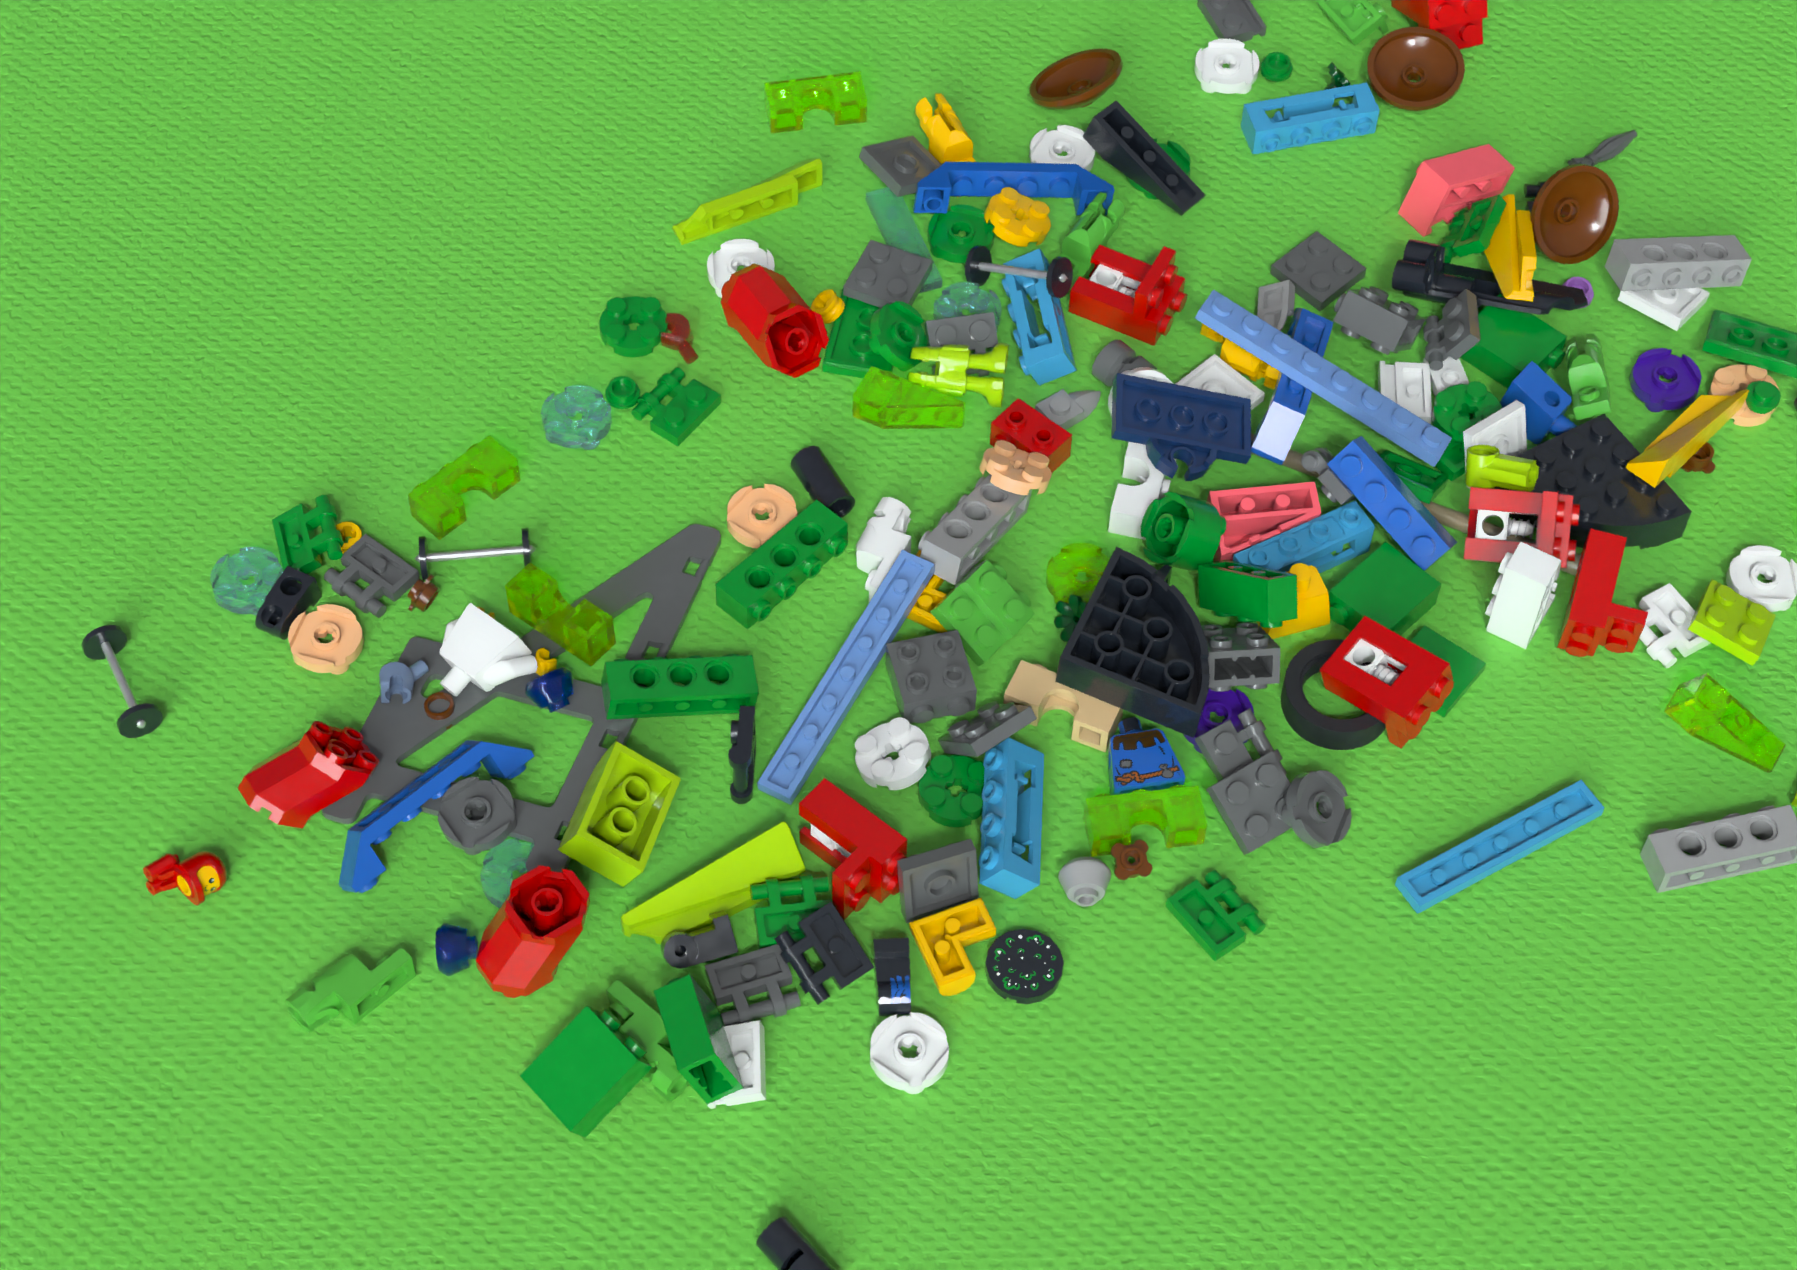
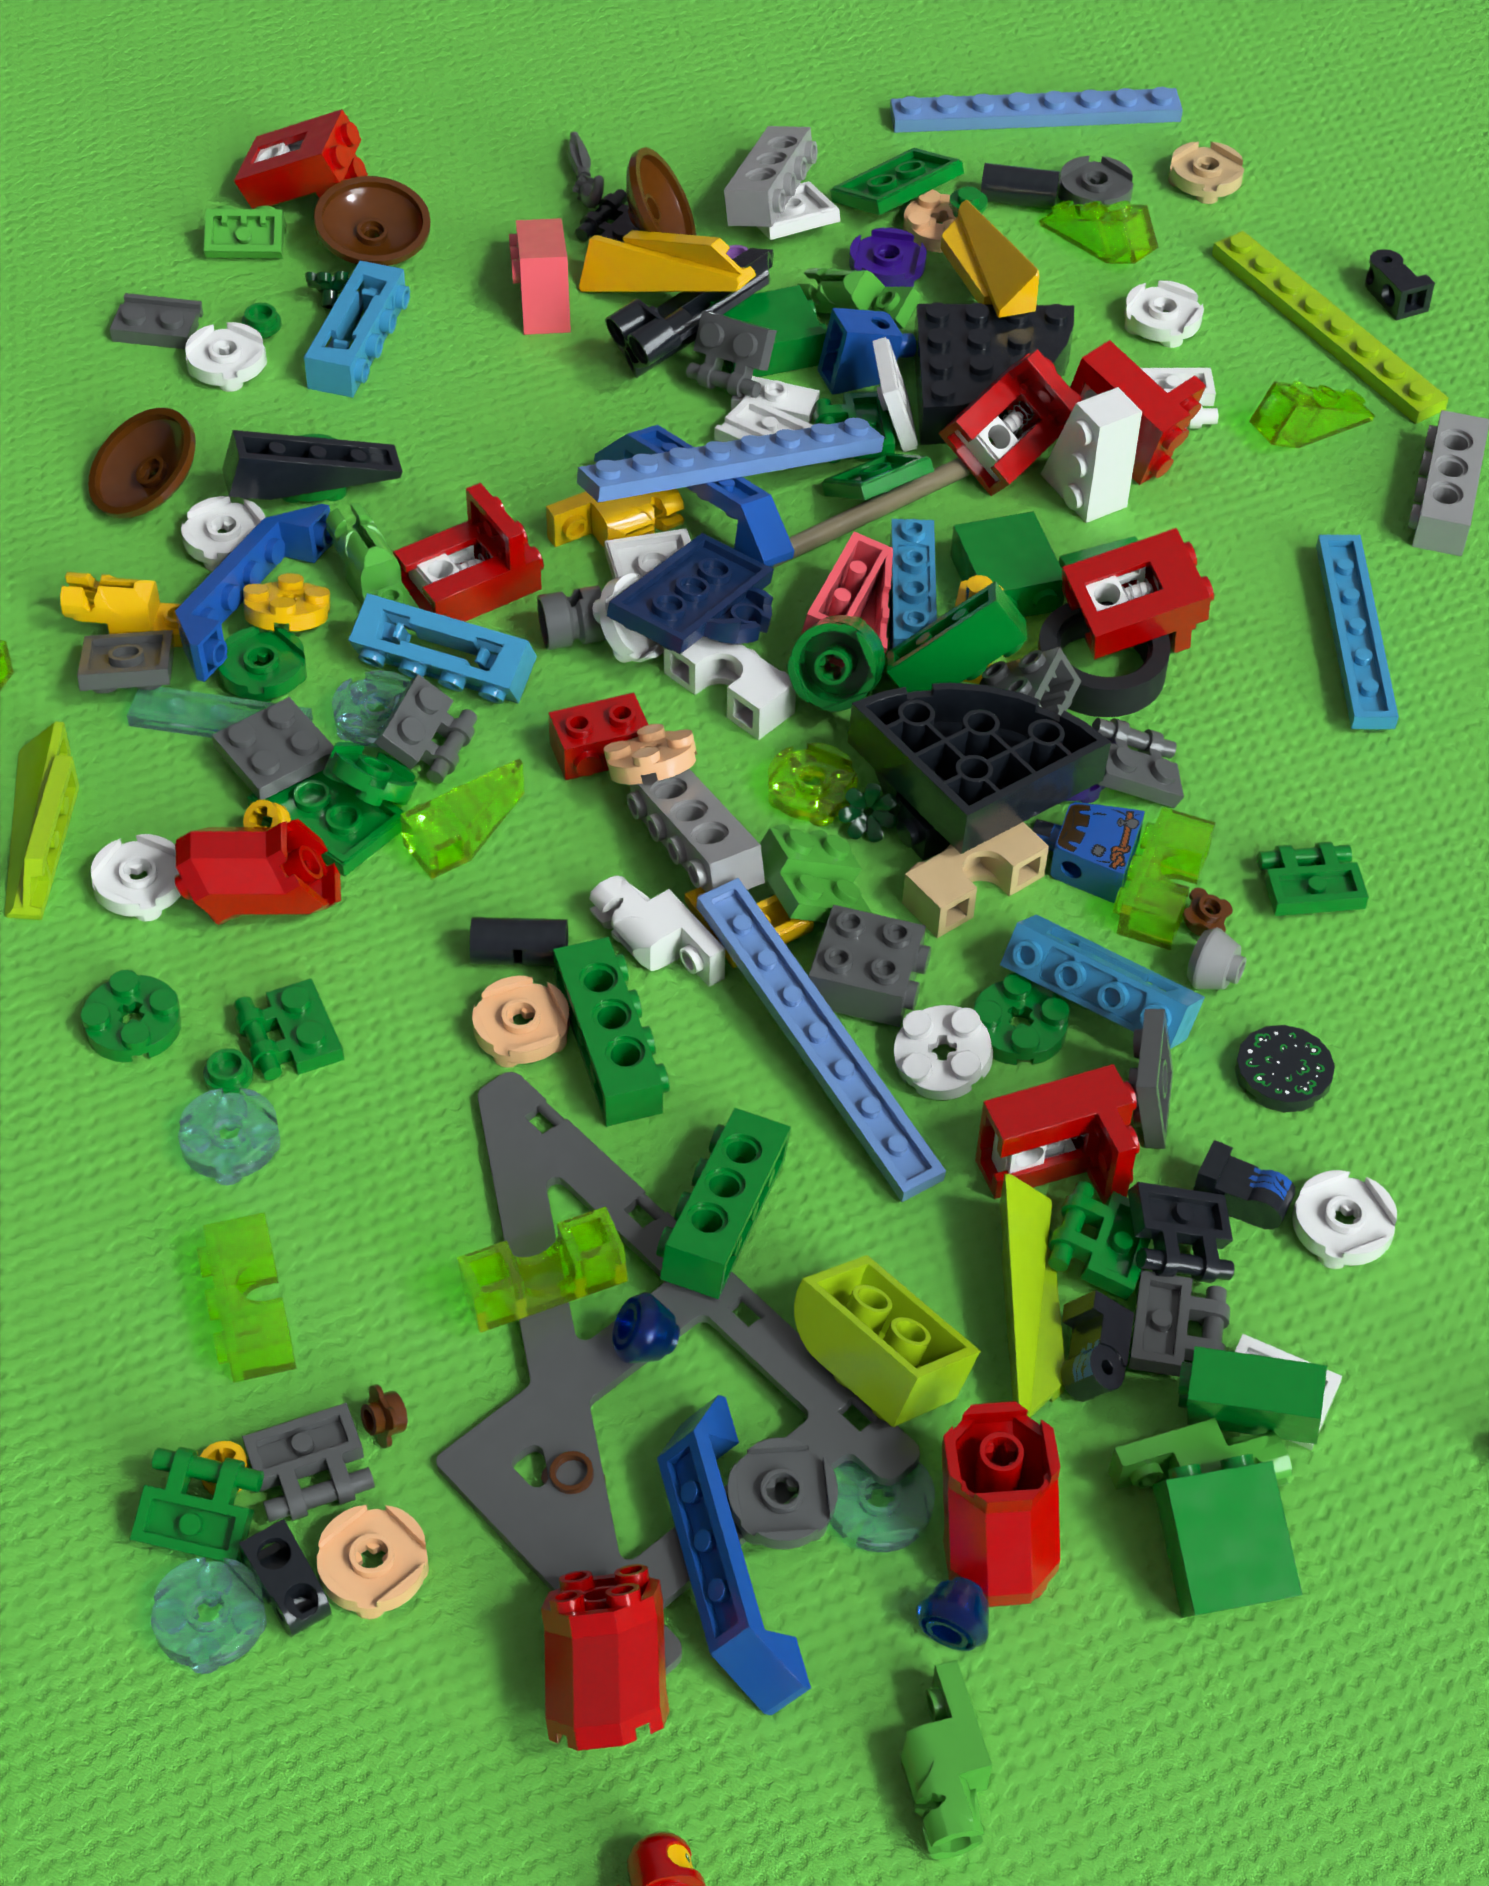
camera: 60 degrees left, 5 degrees down
axle [81,625,163,738] -> none
sand blue piece [379,660,429,704] -> none
axle [415,528,536,580] -> none
white torso [439,603,557,697] -> none
clear red piece [661,313,698,364] -> none
black plate [728,706,756,804] -> none
lime piece [908,343,1009,408] -> none
yellow brick [909,898,996,996] -> none
dark grey plate [938,701,1037,757] -> none
black axle [965,245,1073,298] -> none
light grey plate [1035,389,1101,430] -> none
dark grey plate [1206,751,1292,855] -> none
light grey plate [1257,280,1295,331] -> none
dark grey plate [1270,231,1366,311] -> none
dark grey plate [1282,770,1352,848] -> none
dark grey plate [1301,447,1357,505] -> none
brick [1327,436,1457,571] -> none
dark grey brick [1333,286,1426,355] -> none
green plate [1431,381,1502,446] -> none
green plate [1440,194,1507,263] -> none
lime piece [1465,445,1539,492] -> none
lime plate [1688,579,1776,666] -> none

